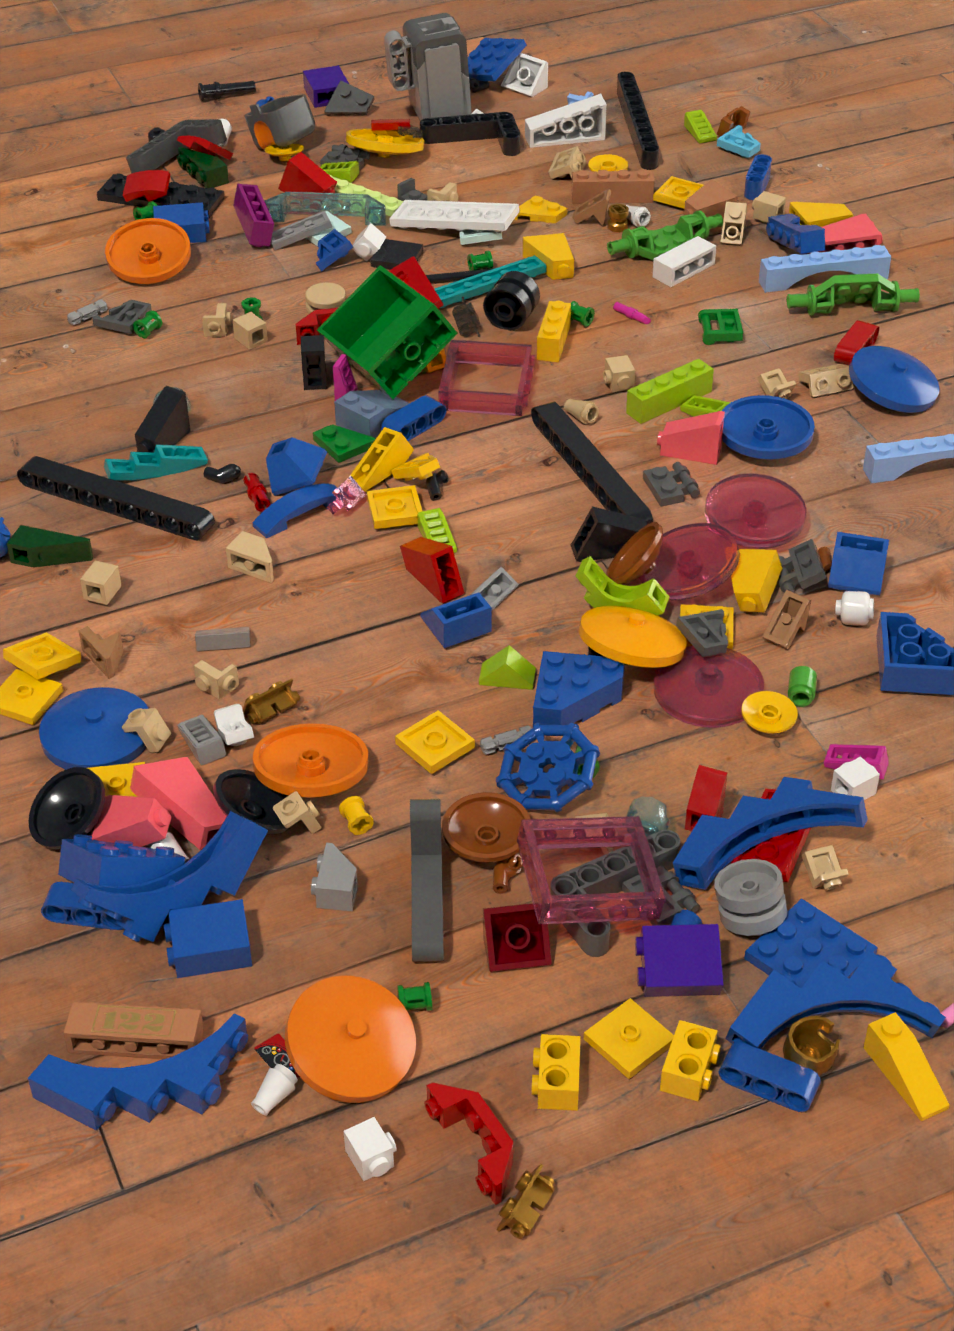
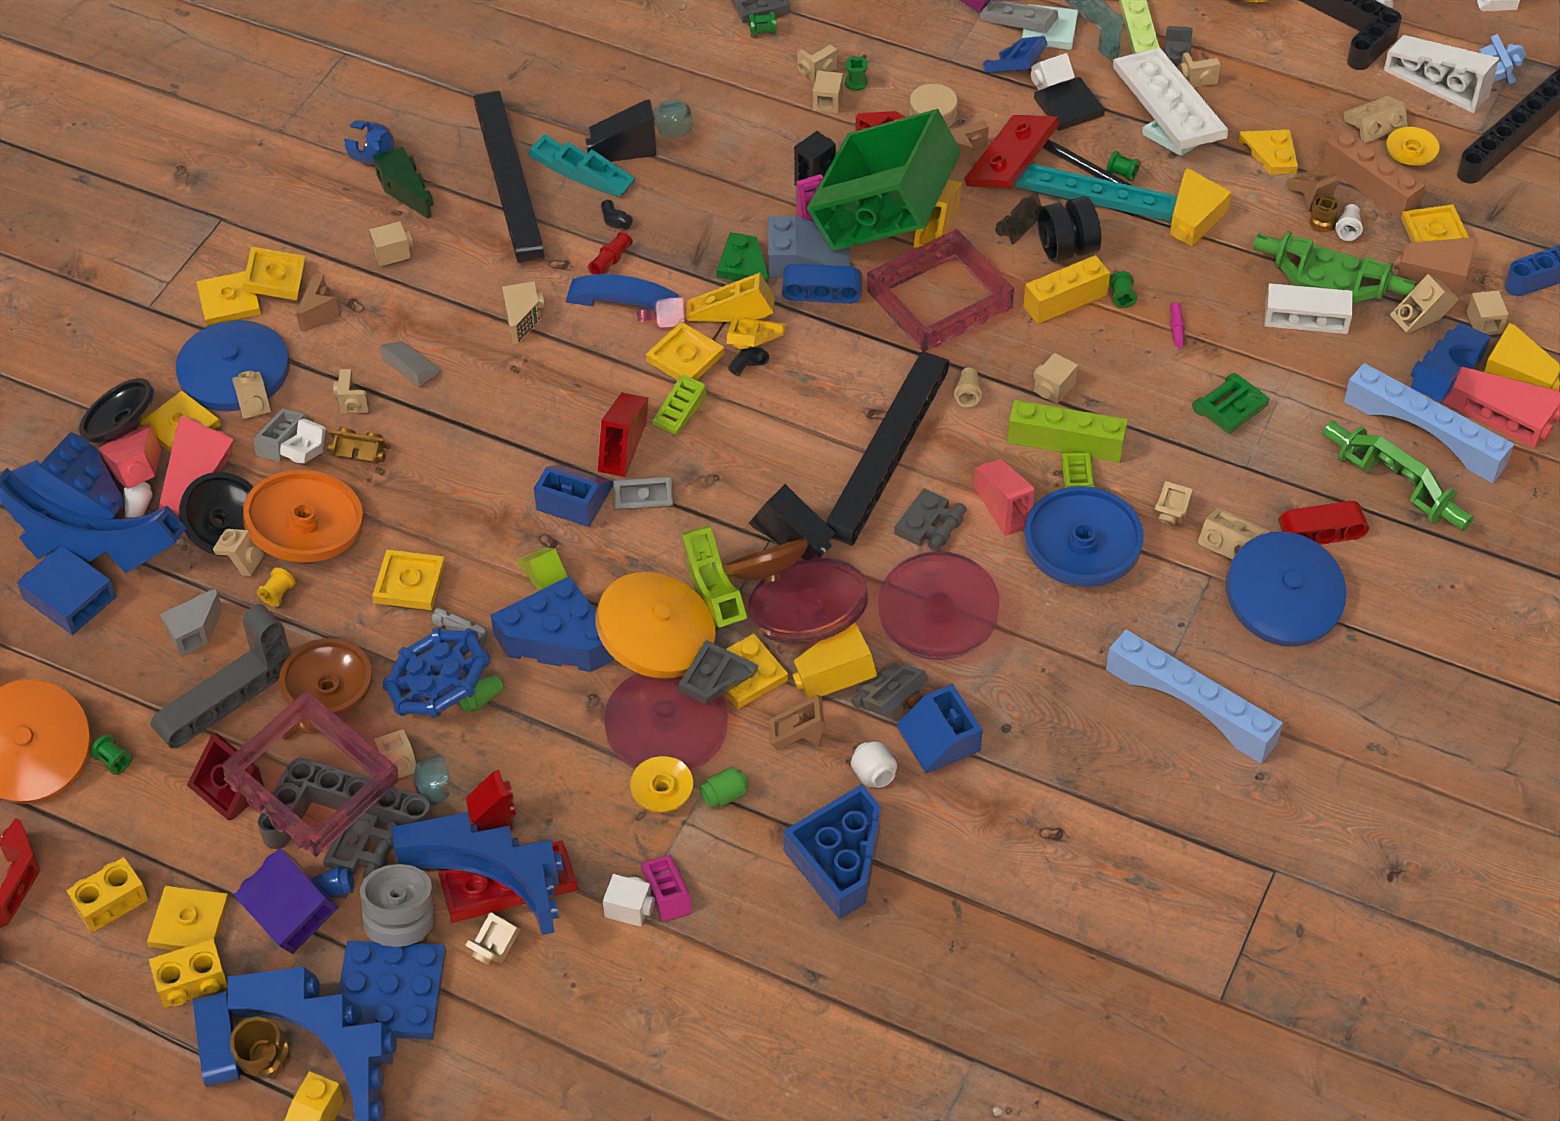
camera: 50 degrees right, 10 degrees up
blue slope [266,437,327,496] -> none

